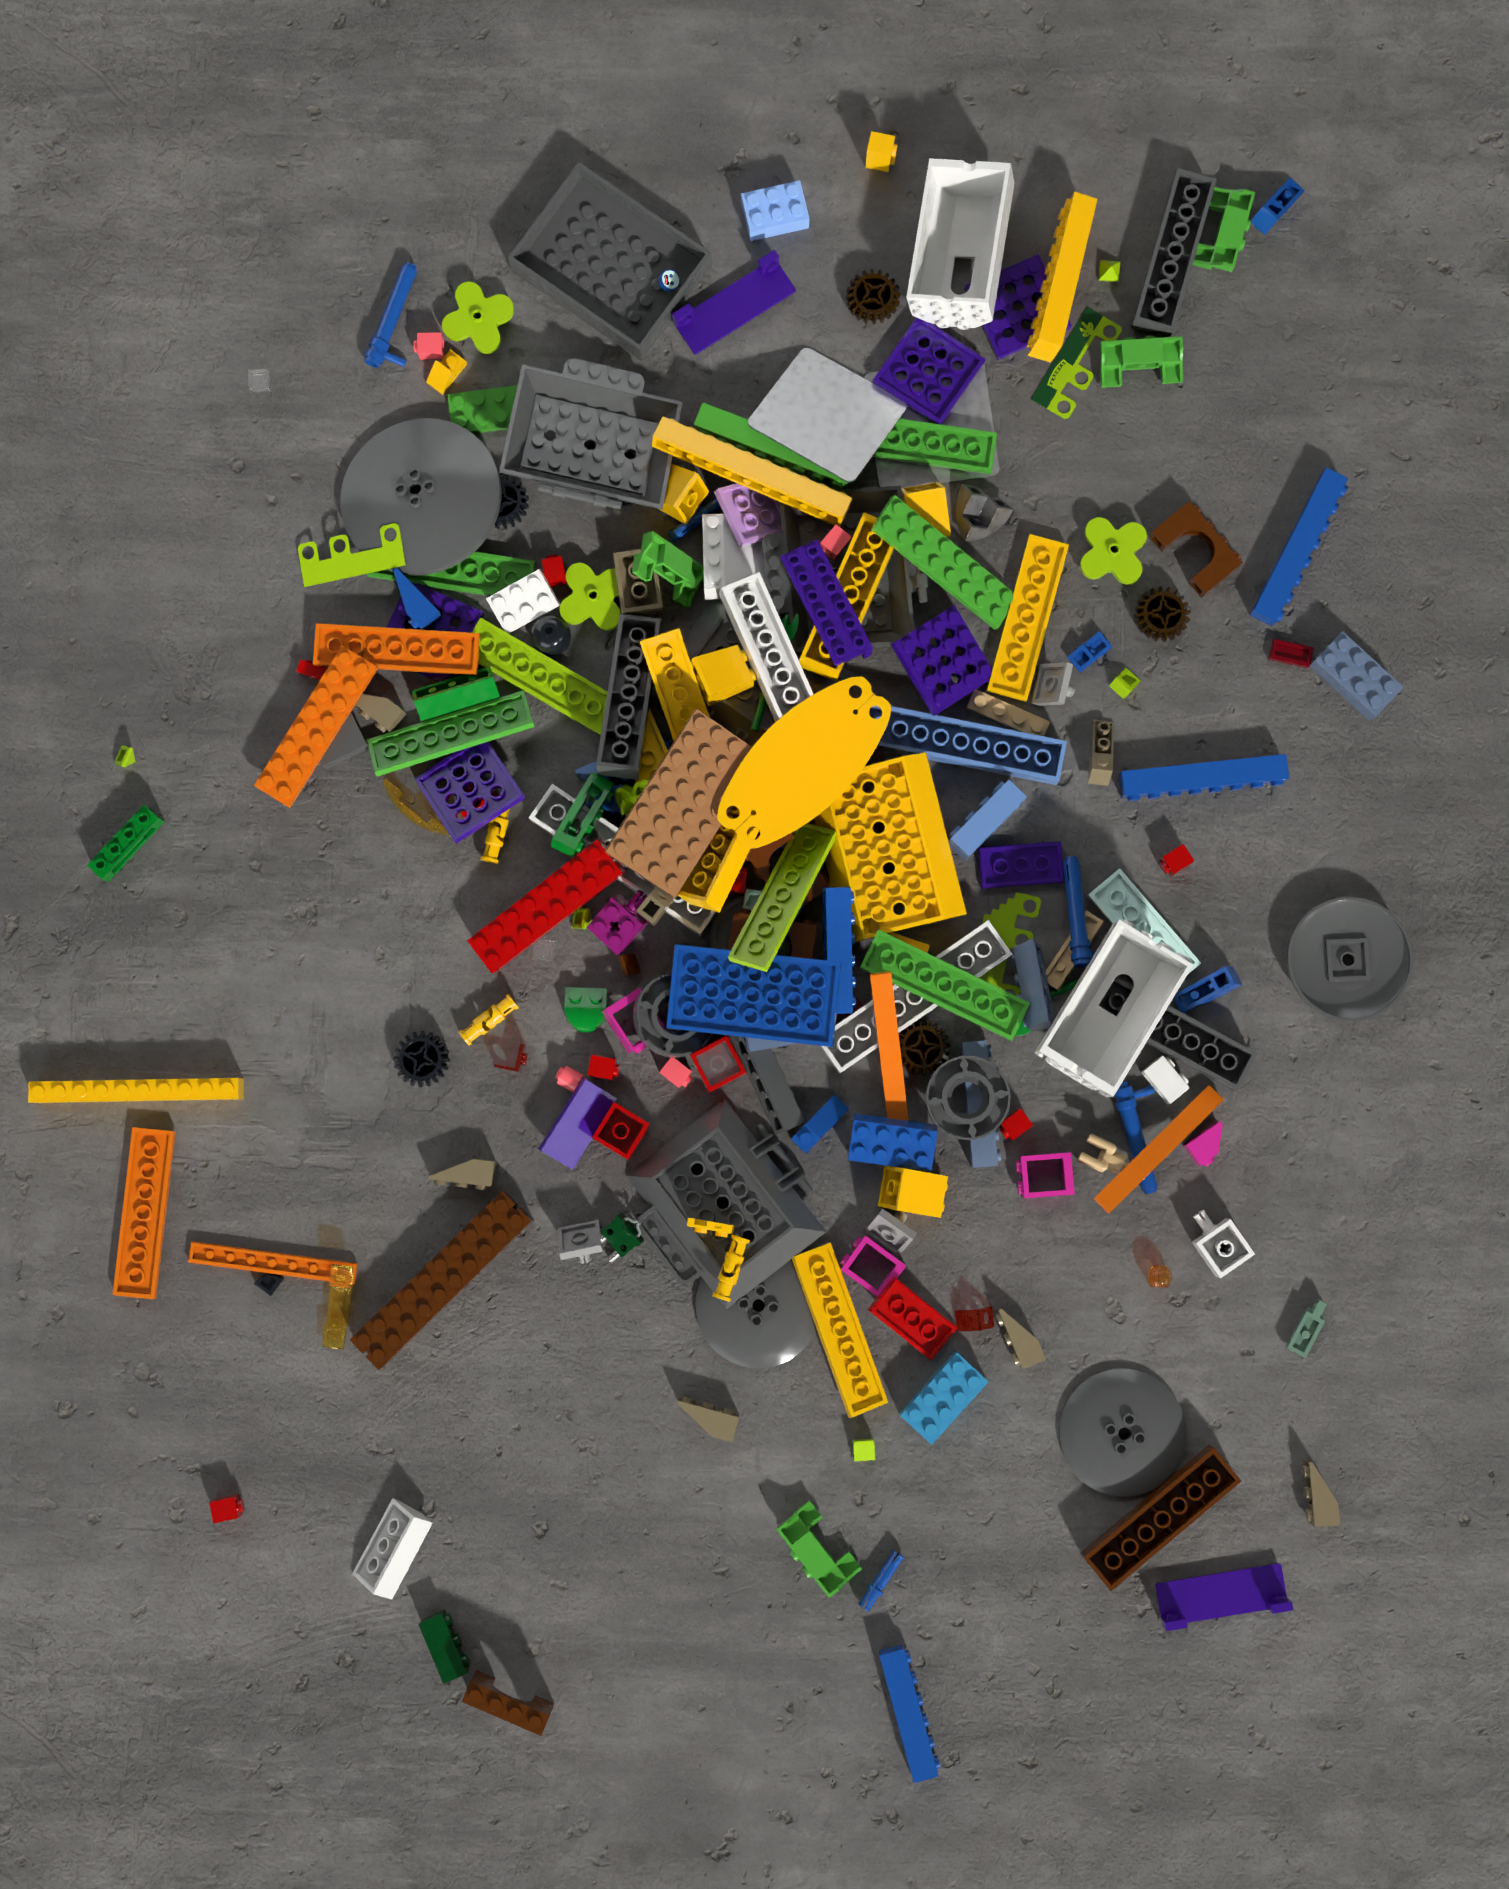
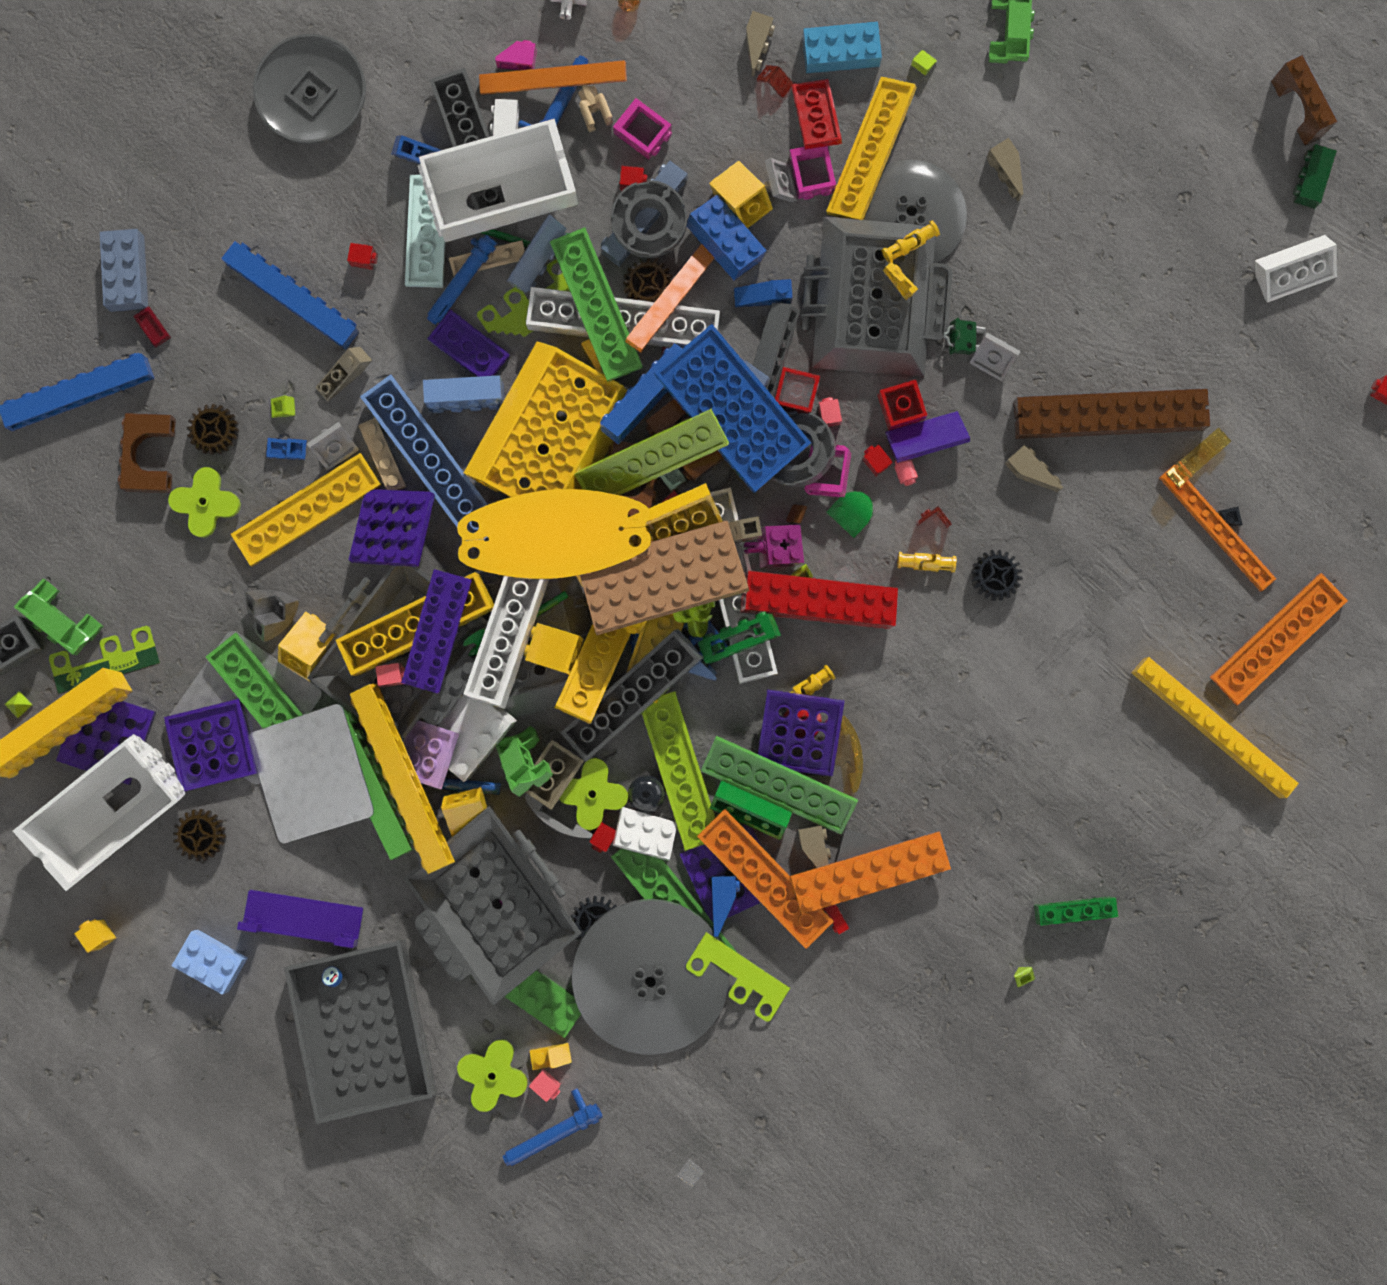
camera: 140 degrees left, 0 degrees up
bright green plate [871,495,1014,630] -> none
none -> light grey slope [525,794,594,838]

